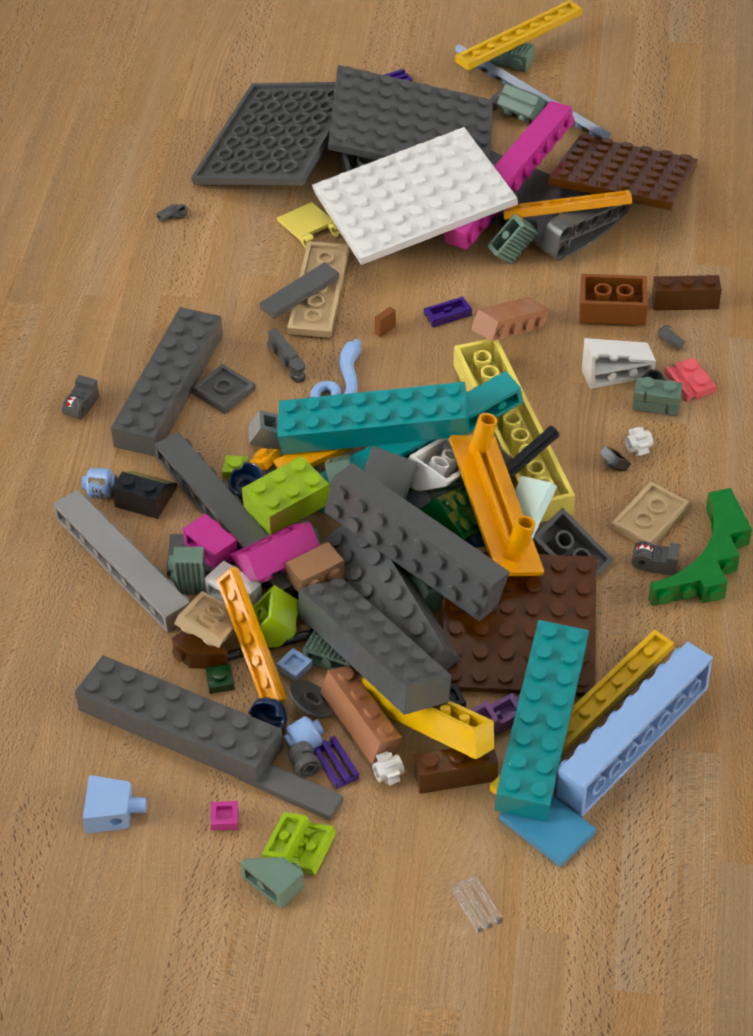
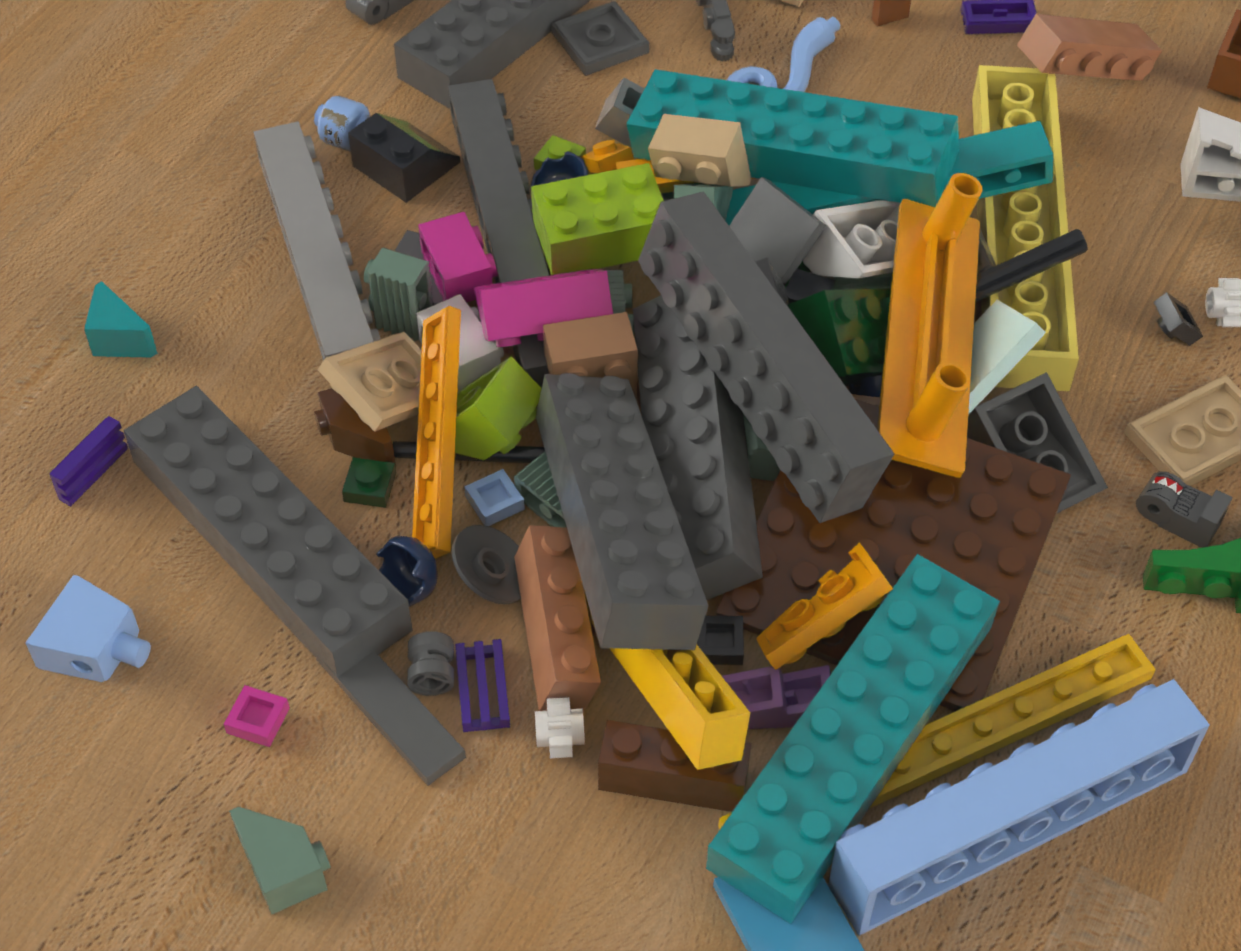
camera: 20 degrees right, 5 degrees up
lime slope [261,812,337,876] -> none
light blue head [284,716,325,749] -> none
none -> dark purple tile [49,416,128,507]
none -> teal slope [84,281,157,358]
none -> tan slope [648,114,751,187]
none -> light orange wing [756,542,893,670]

